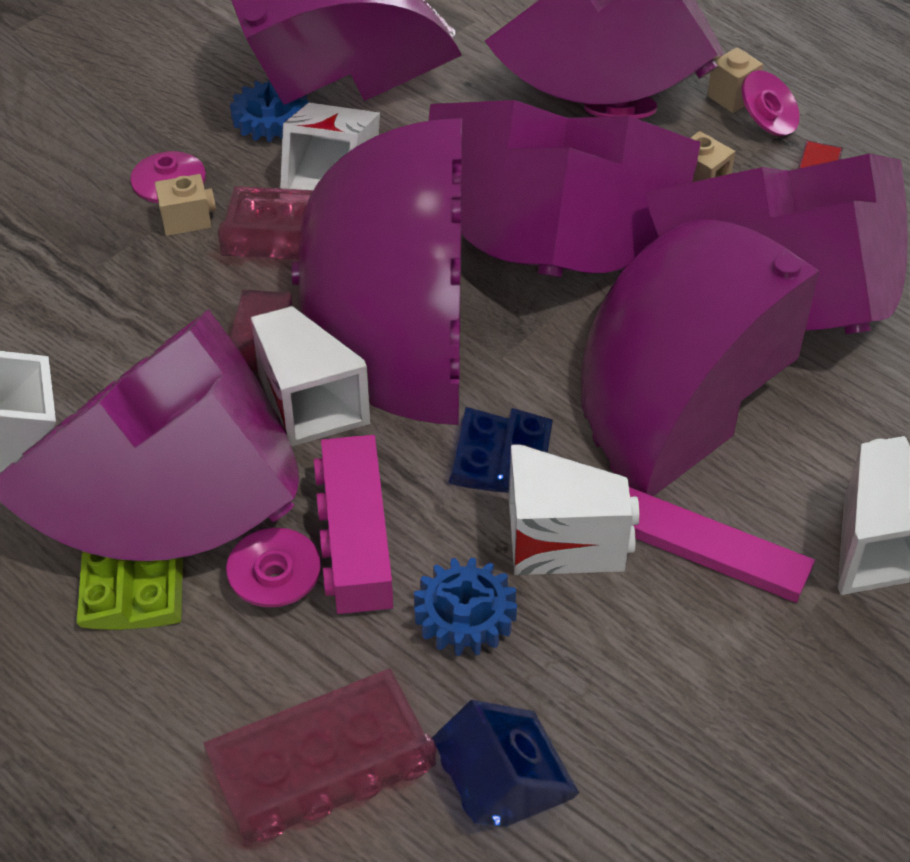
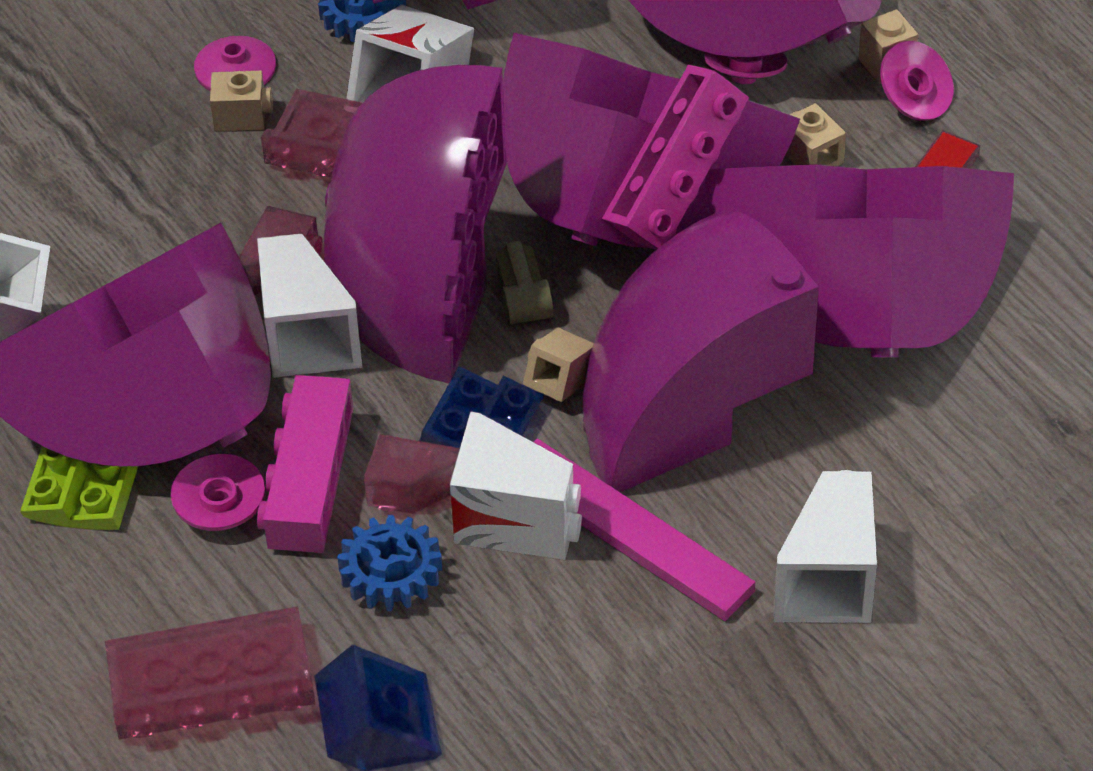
camera: 15 degrees right, 0 degrees up
none -> clear pink slope [364,434,460,514]
none -> olive piece [496,241,553,326]
none -> tan brick [523,327,594,402]
none -> dark pink brick [602,65,749,250]

